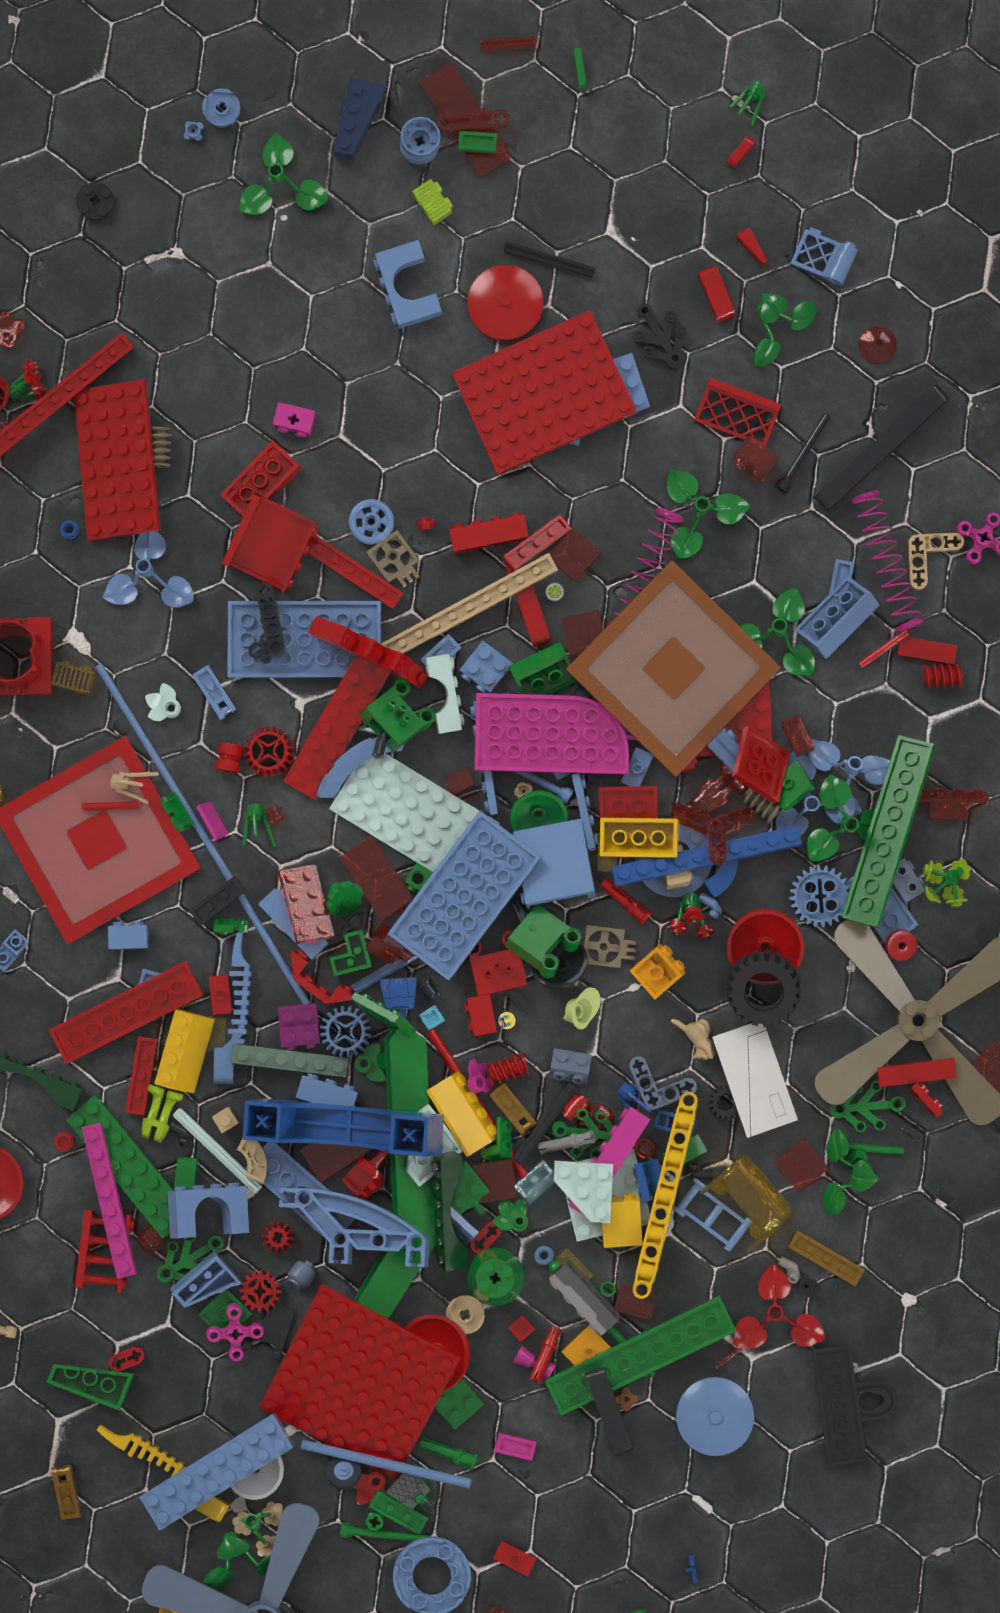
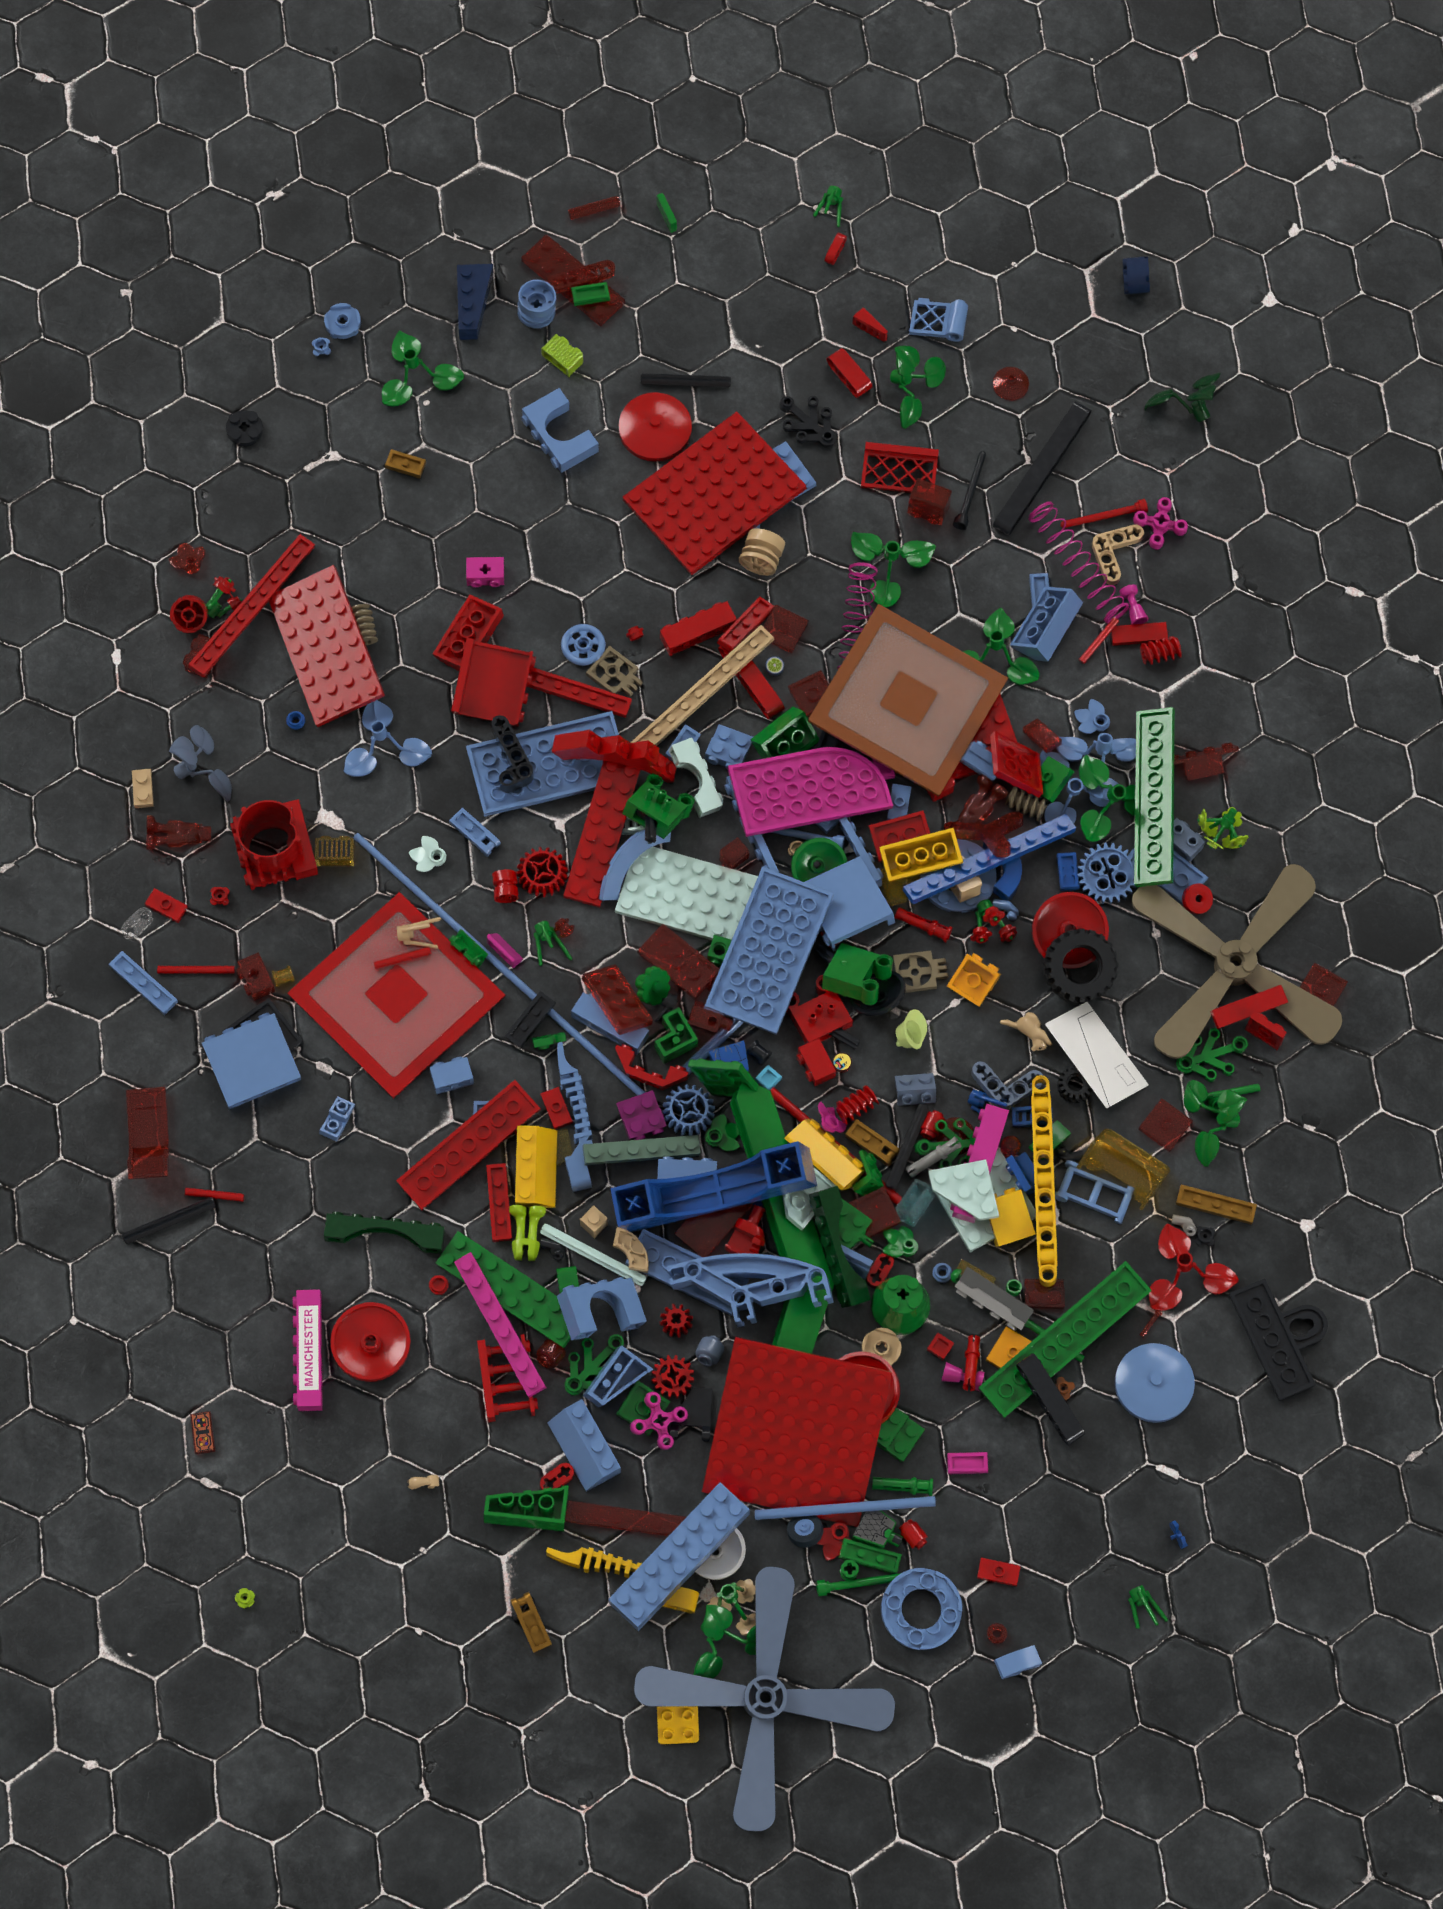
camera: 25 degrees left, 15 degrees down
none -> pearl gold plate [385,449,426,478]
none -> medium blue slope [547,1399,621,1492]
none -> clear red plate [565,1501,686,1536]
none -> tan wheel [739,528,785,576]
none -> red brick [899,1519,928,1550]
none -> blue plate [1056,852,1080,891]
none -> red piece [1061,499,1148,528]
none -> medium blue plate [1074,699,1110,734]
none -> dark pink piece [1119,584,1149,625]

